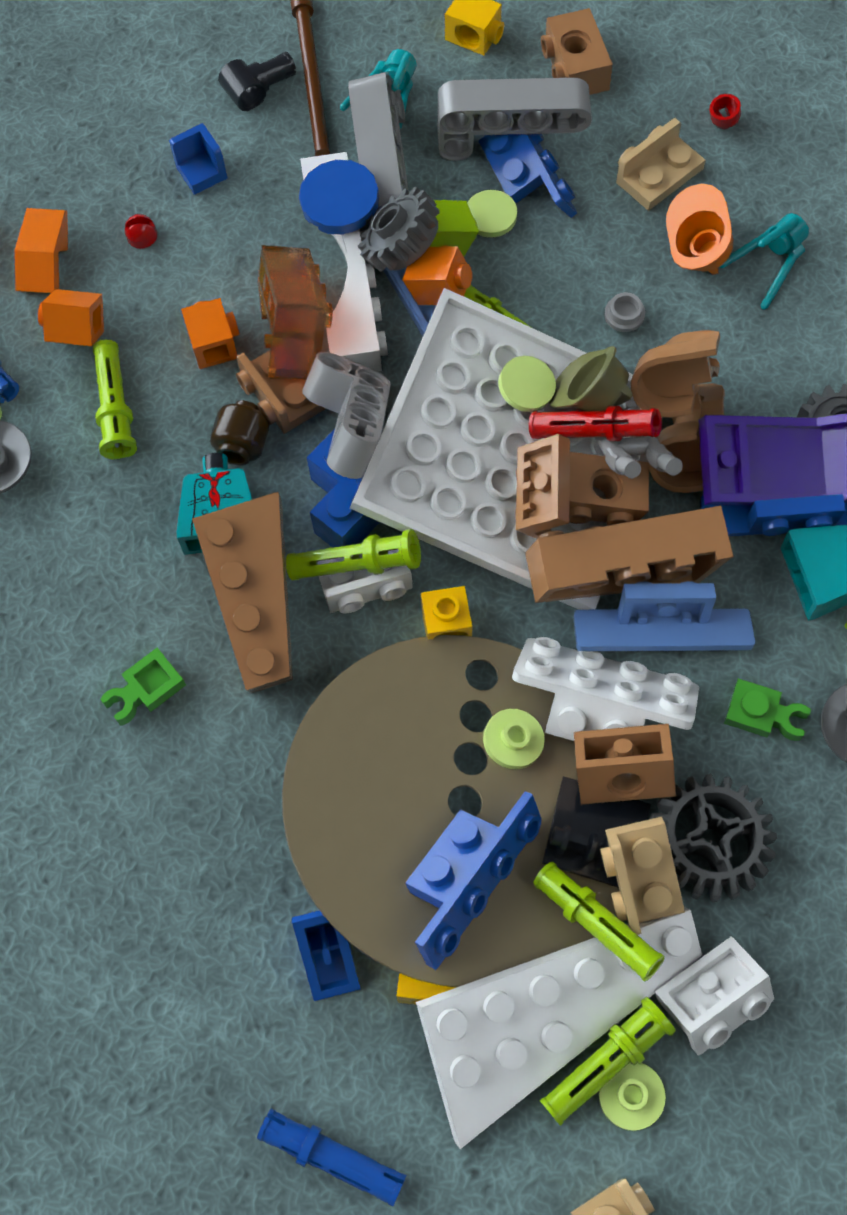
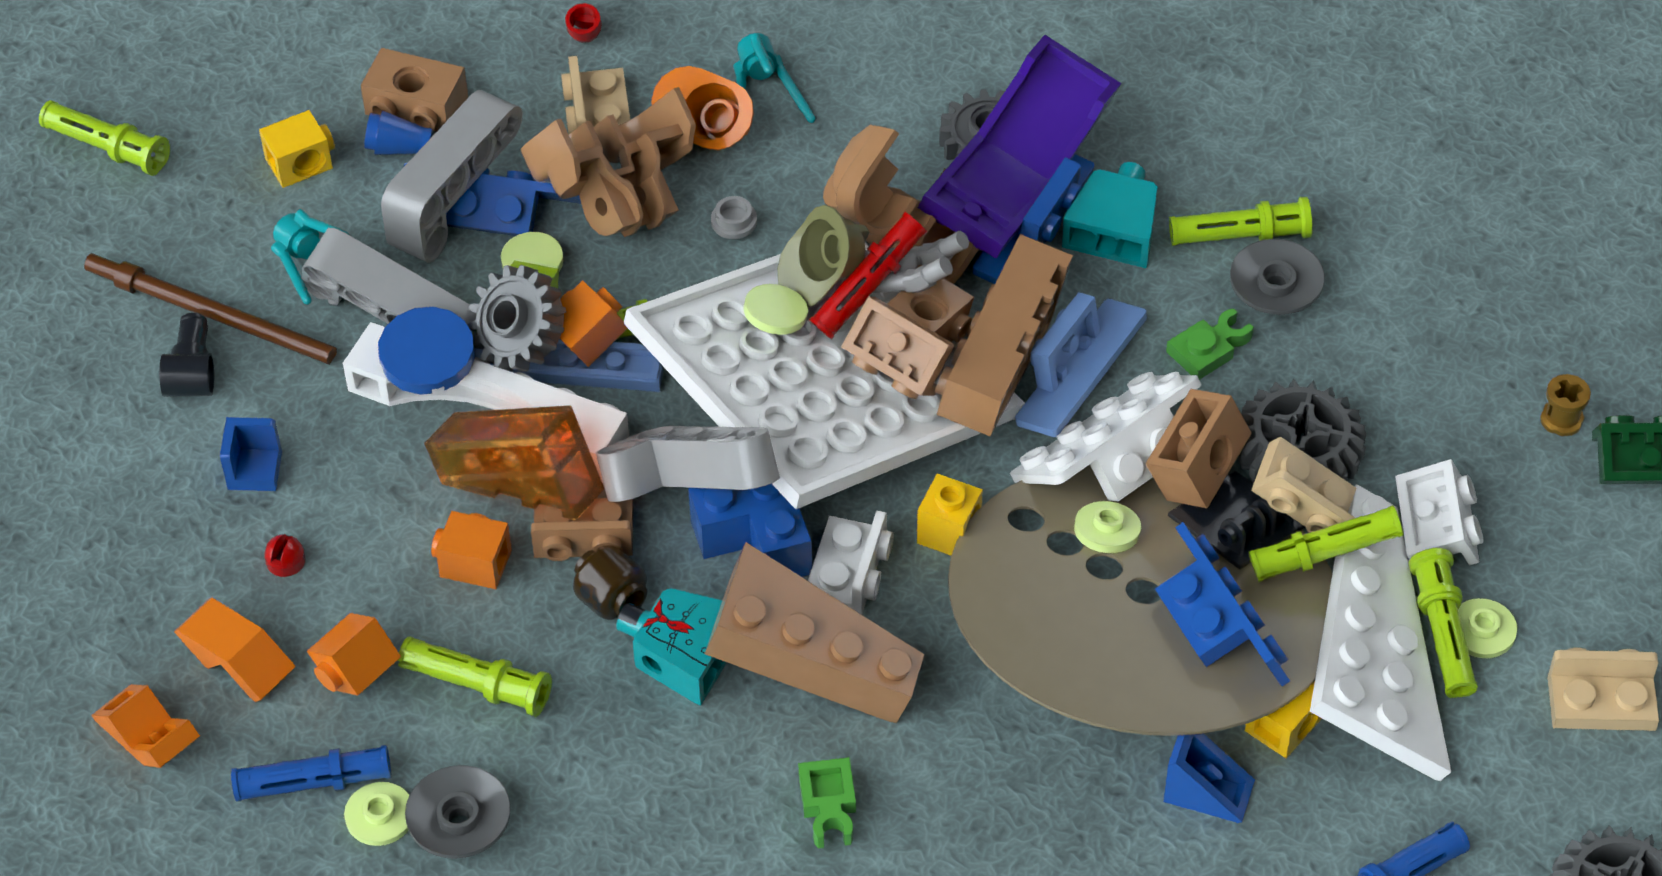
camera: 60 degrees left, 15 degrees down
lime pin [286,529,421,581] -> none
none -> blue cone [364,110,433,155]
none -> medium nougat piece [521,87,696,237]

